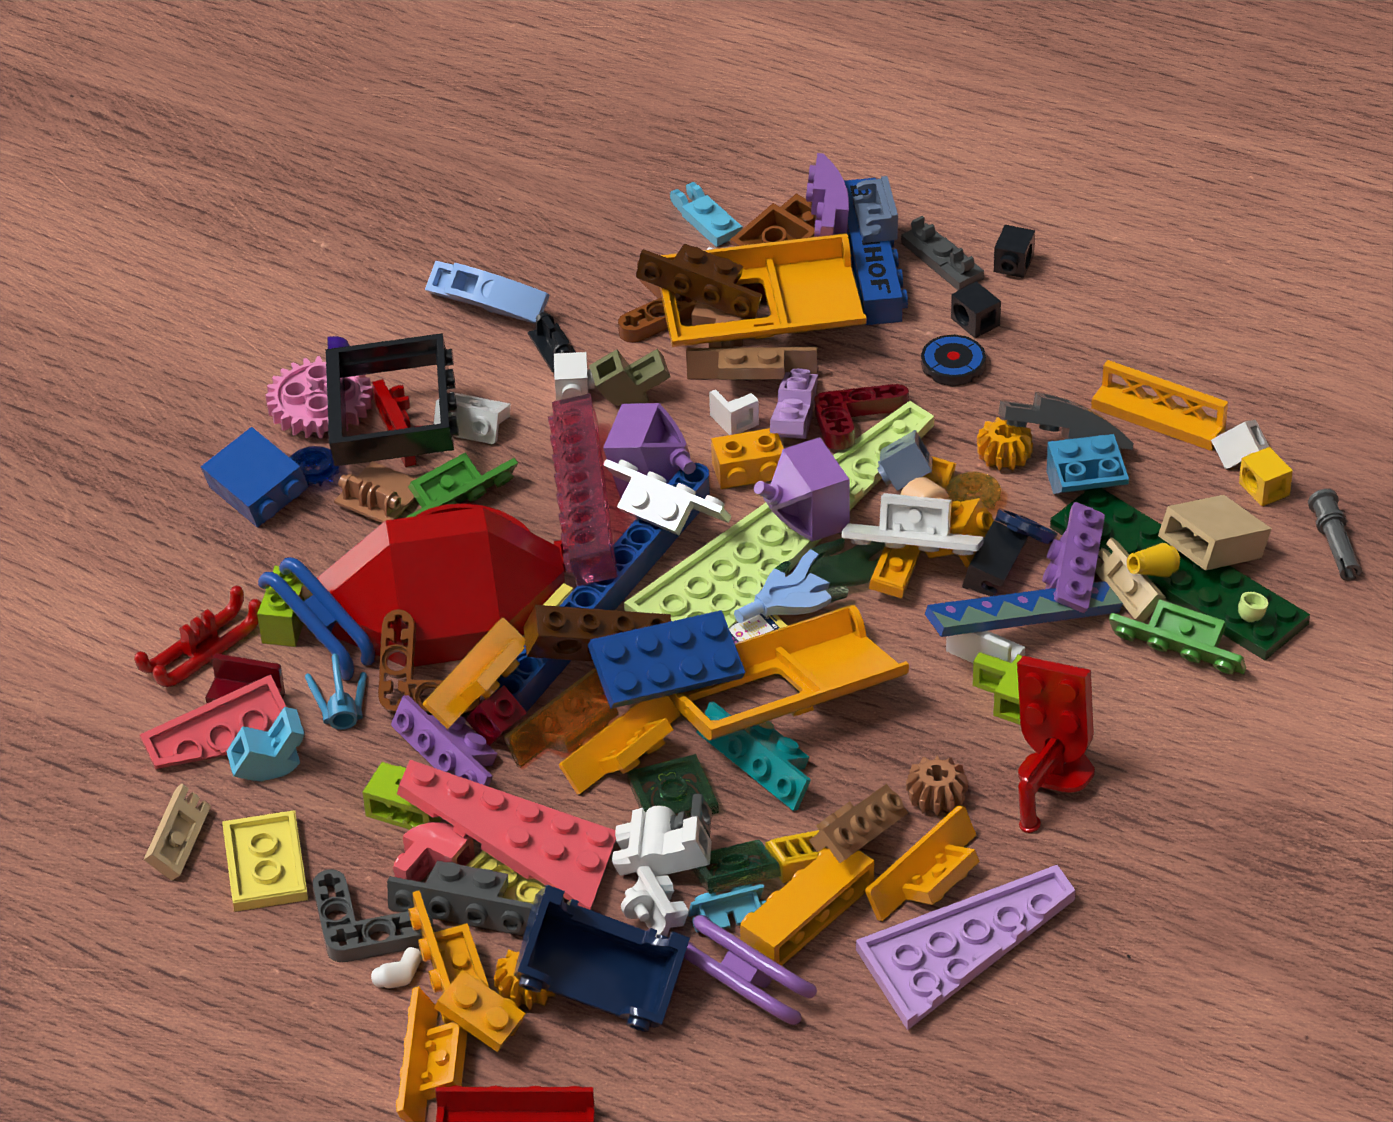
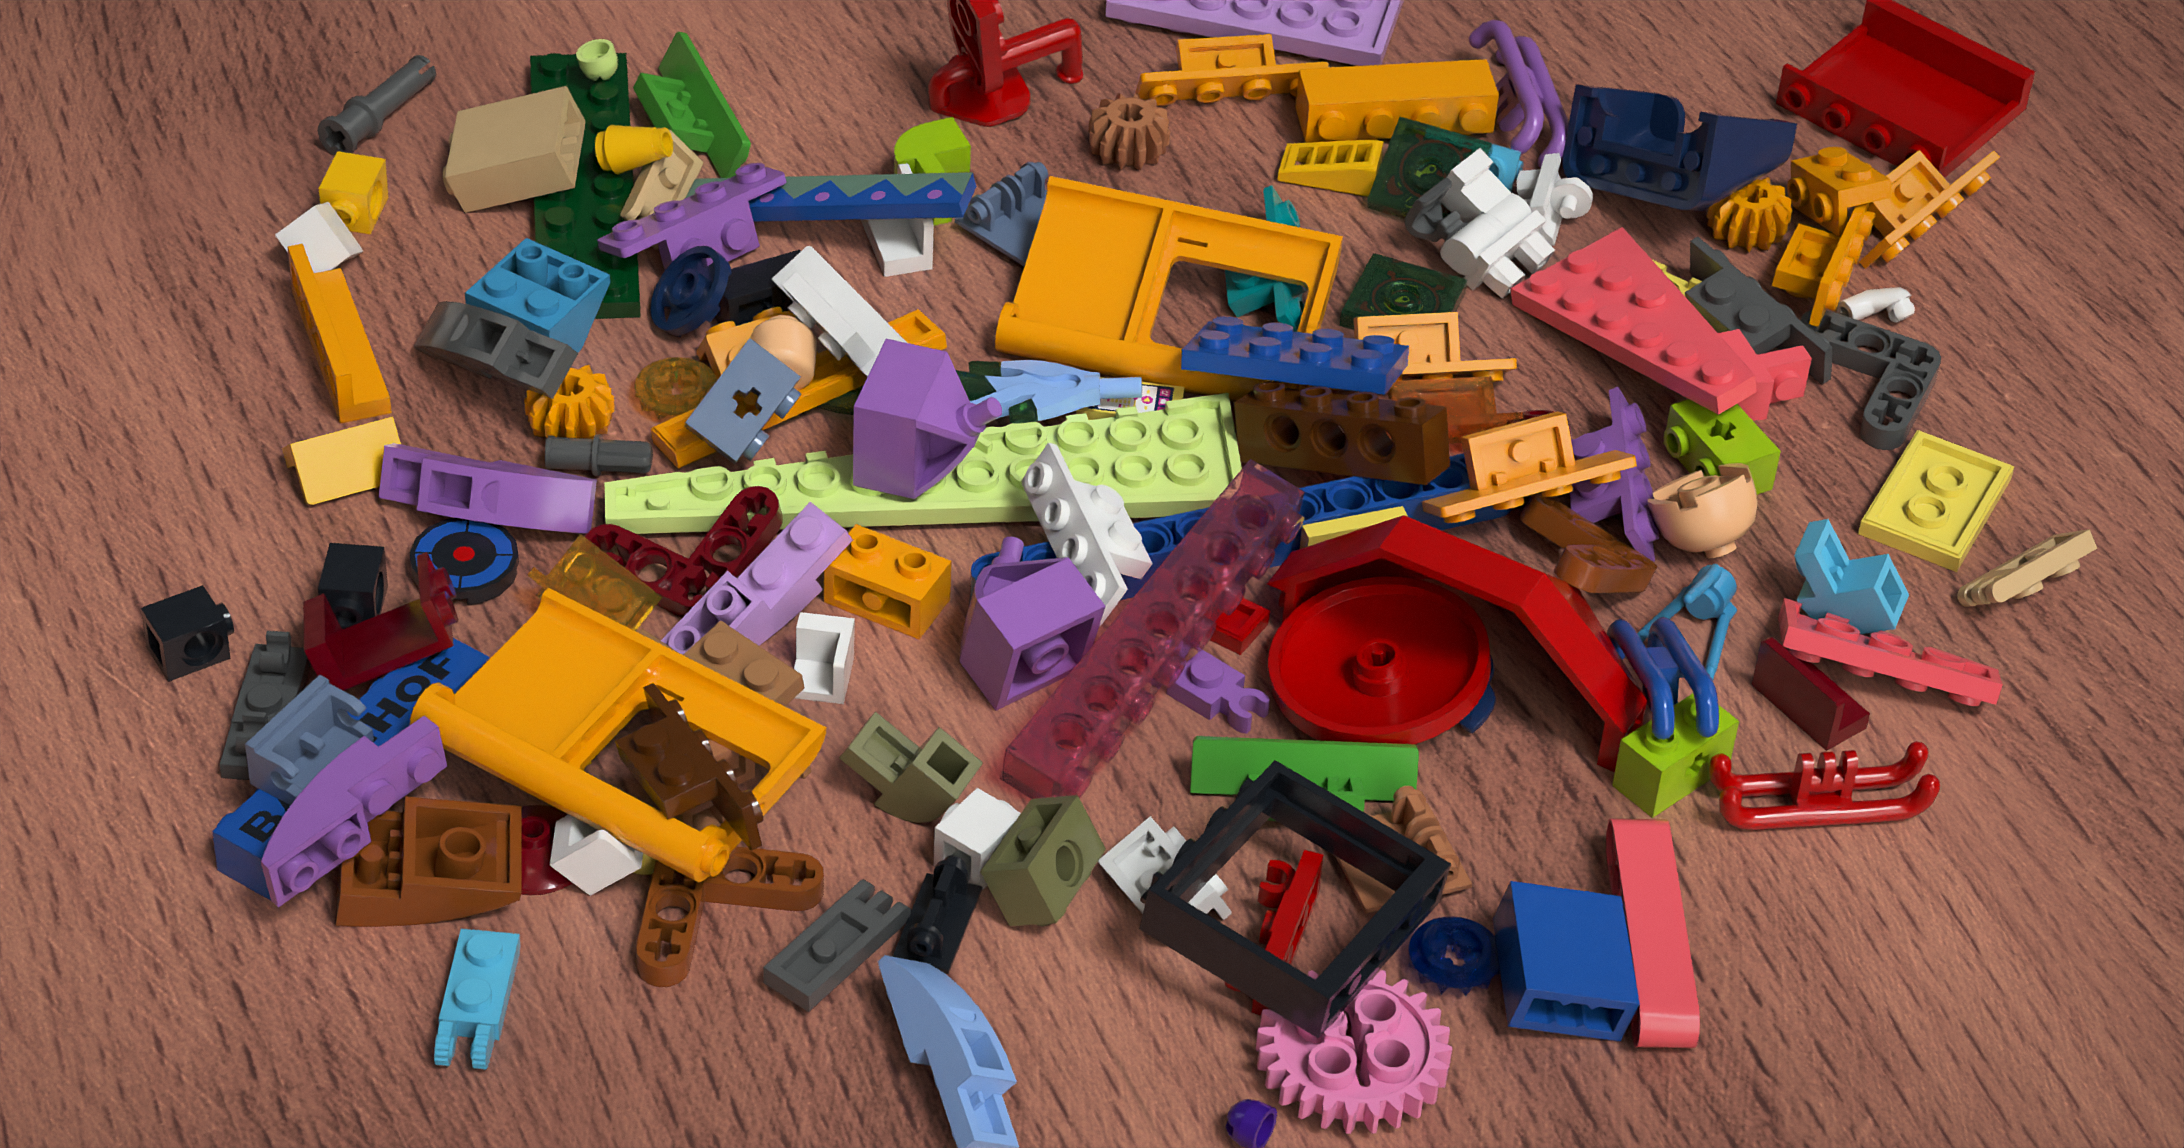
camera: 145 degrees left, 0 degrees up
medium nougat bracket [809,783,908,863] -> none
none -> yellow panel [282,417,401,505]
none -> dark red panel [303,552,458,691]
none -> medium lavender slope [379,443,597,534]
none -> clear yellow bracket [527,534,662,631]
none -> dark grey axle [545,434,653,476]
none -> dark grey hinge [763,879,911,1012]
none -> sand blue hinge [955,162,1048,267]
none -> olive brick [980,795,1106,926]
none -> medium lavender plate [1166,650,1270,734]
none -> coral beam [1606,819,1700,1048]
none -> light nougat cylinder [1647,463,1758,558]

